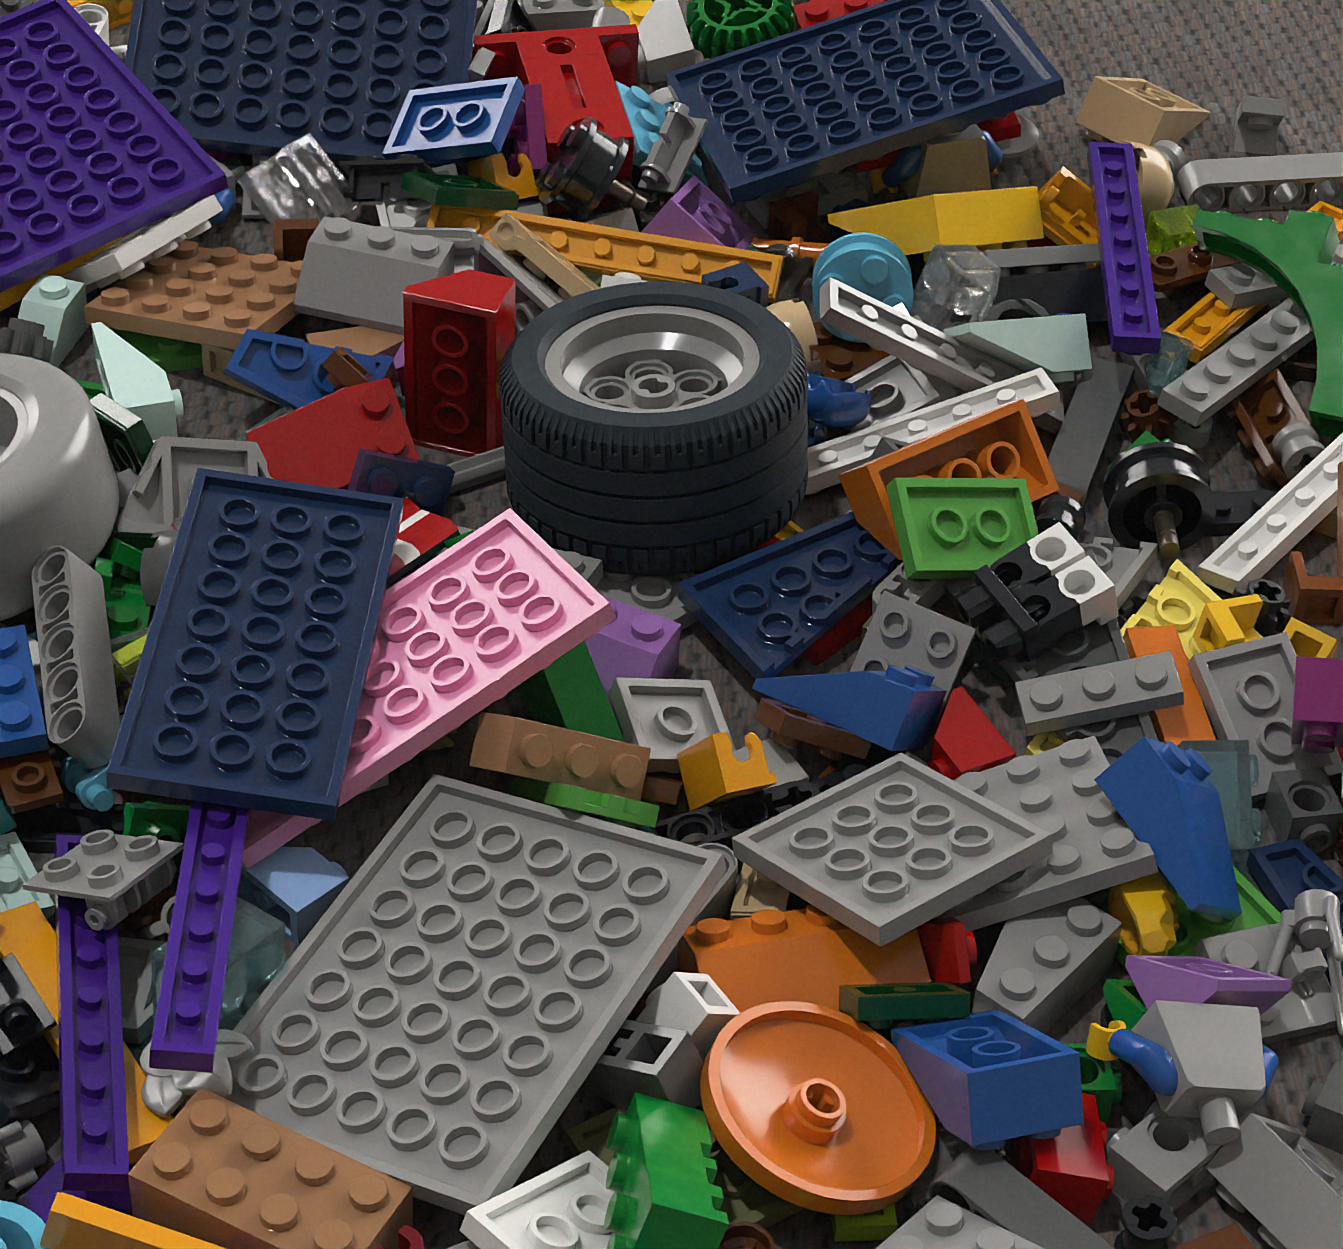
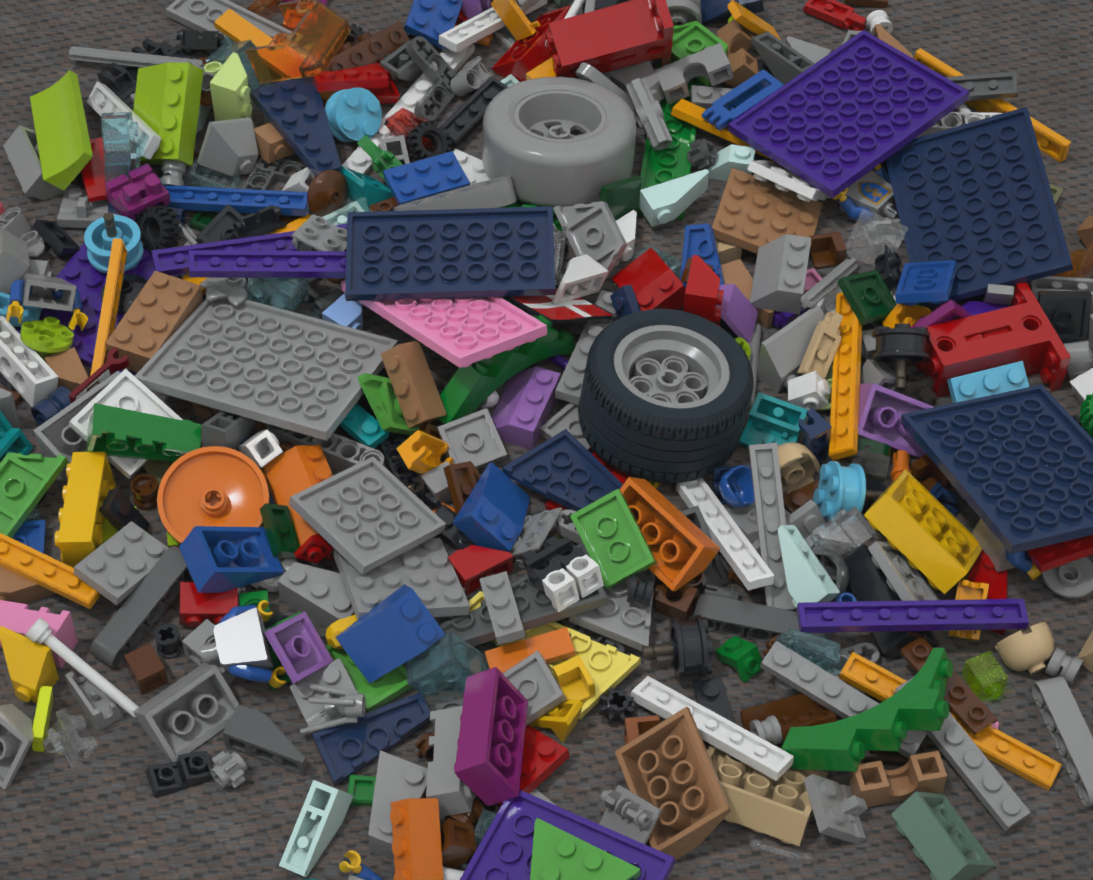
camera: 85 degrees right, 10 degrees up
light grey hinge [638,102,708,195] -> none

